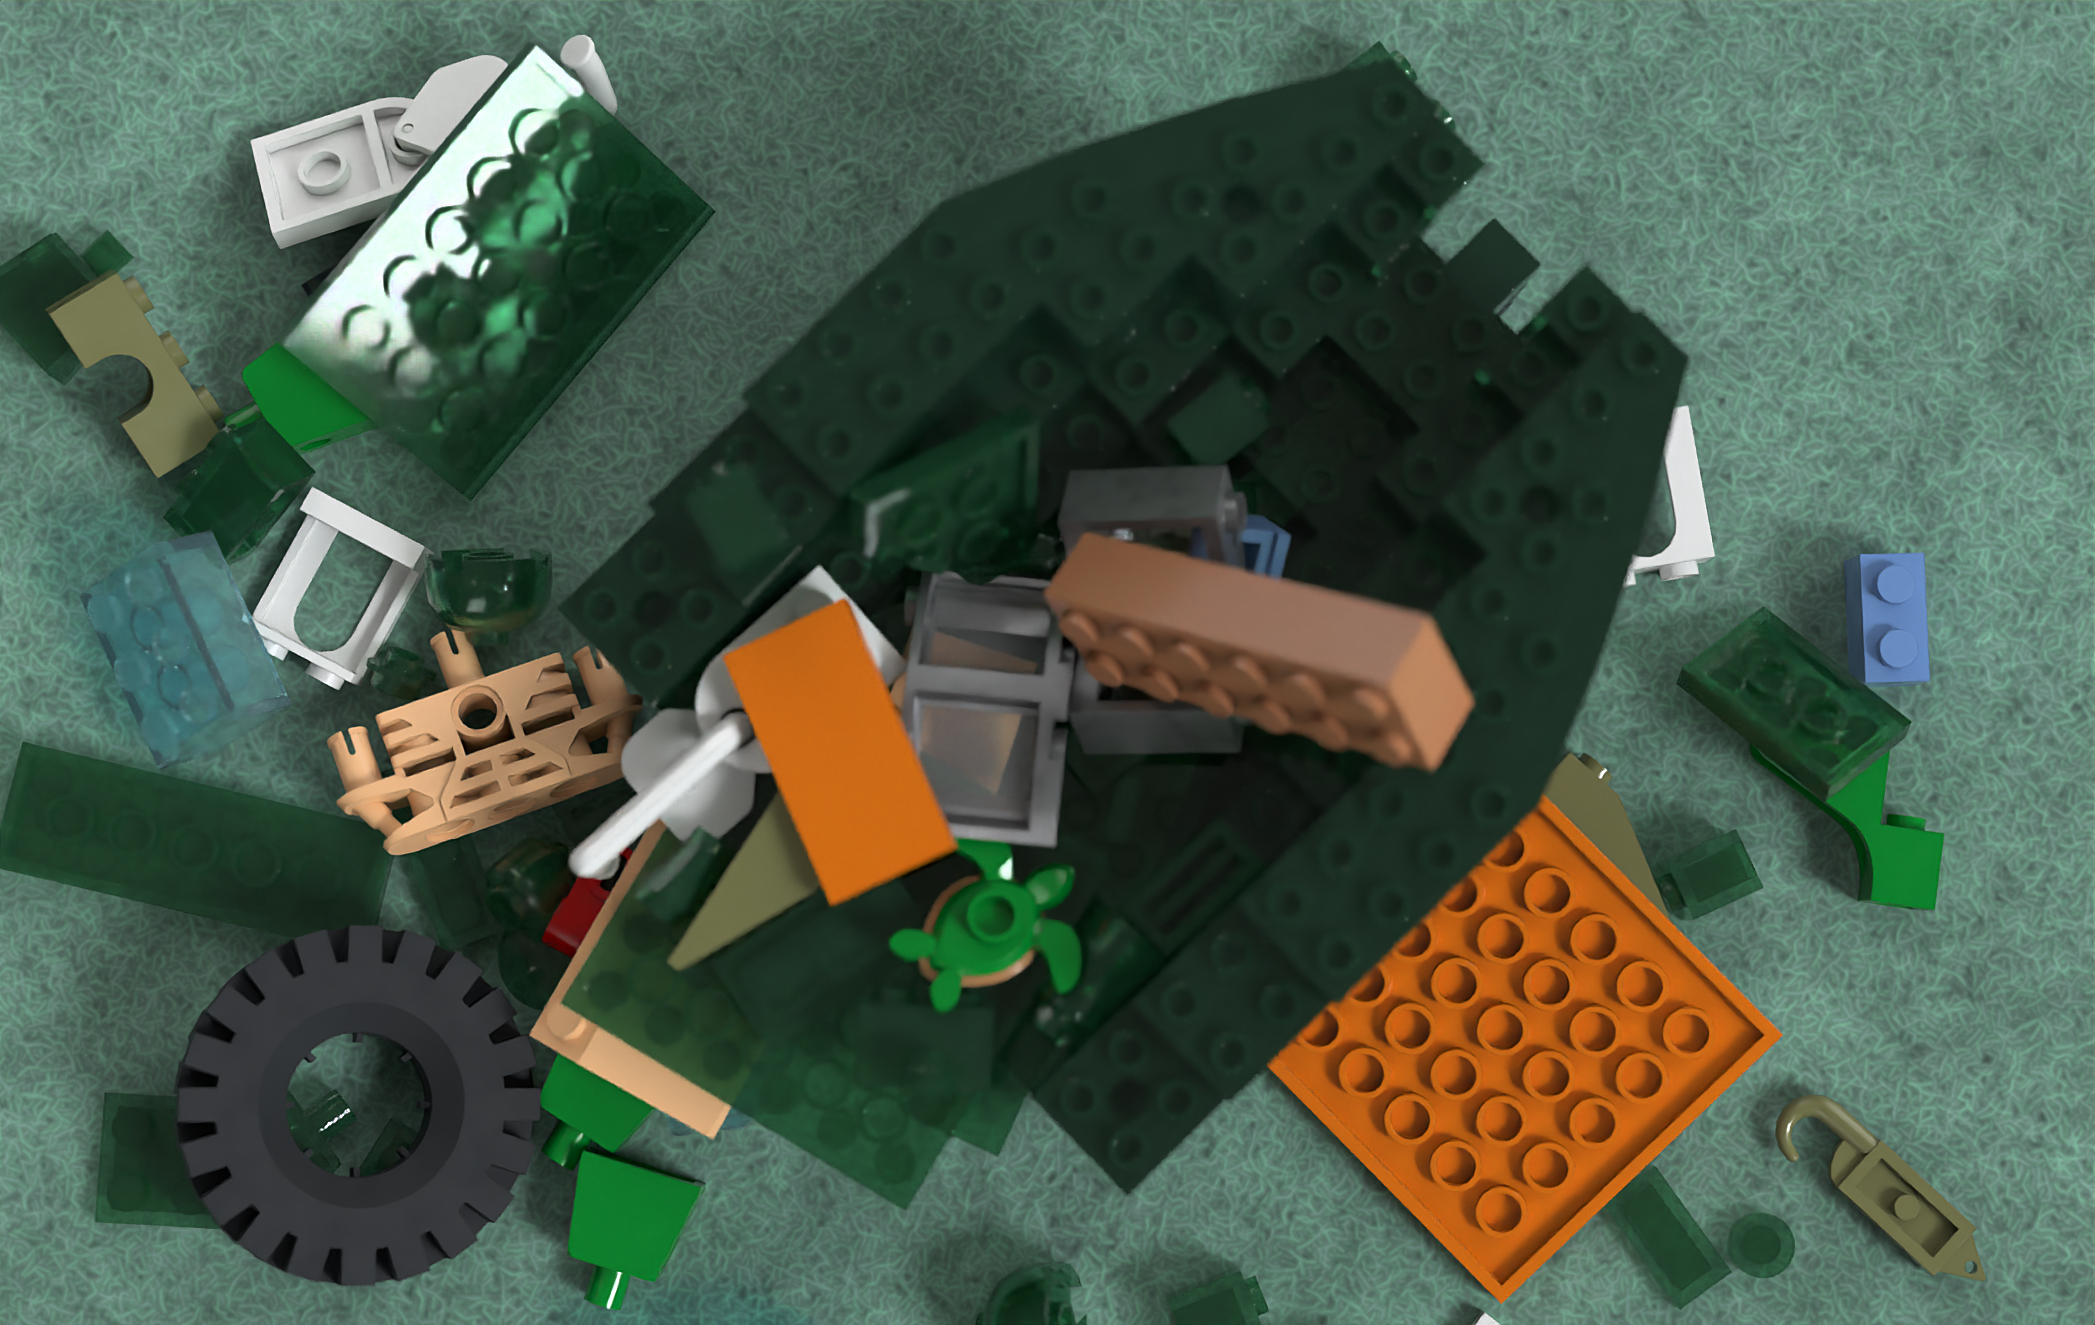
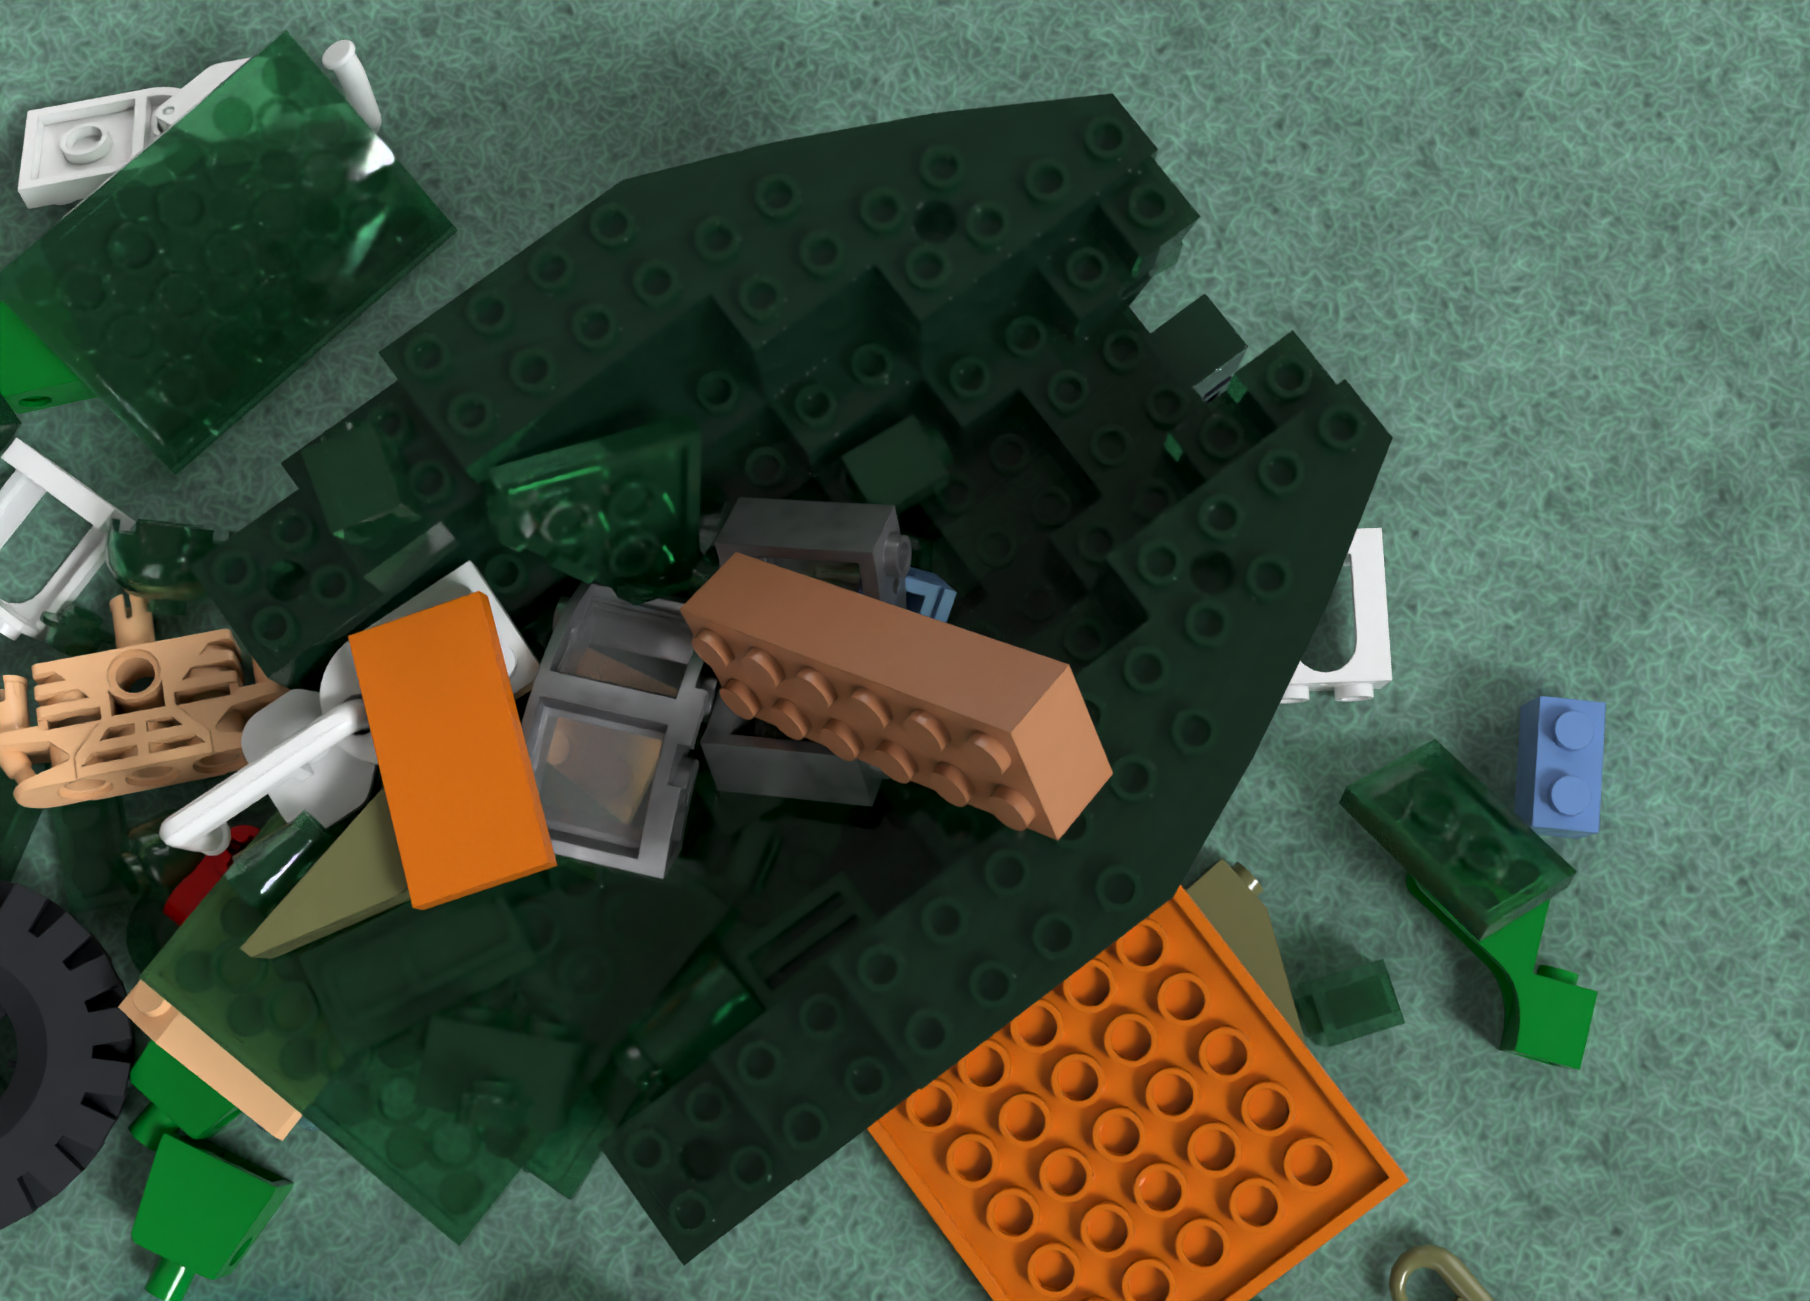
camera: 15 degrees right, 5 degrees down
green animal [889,837,1081,1013] -> none

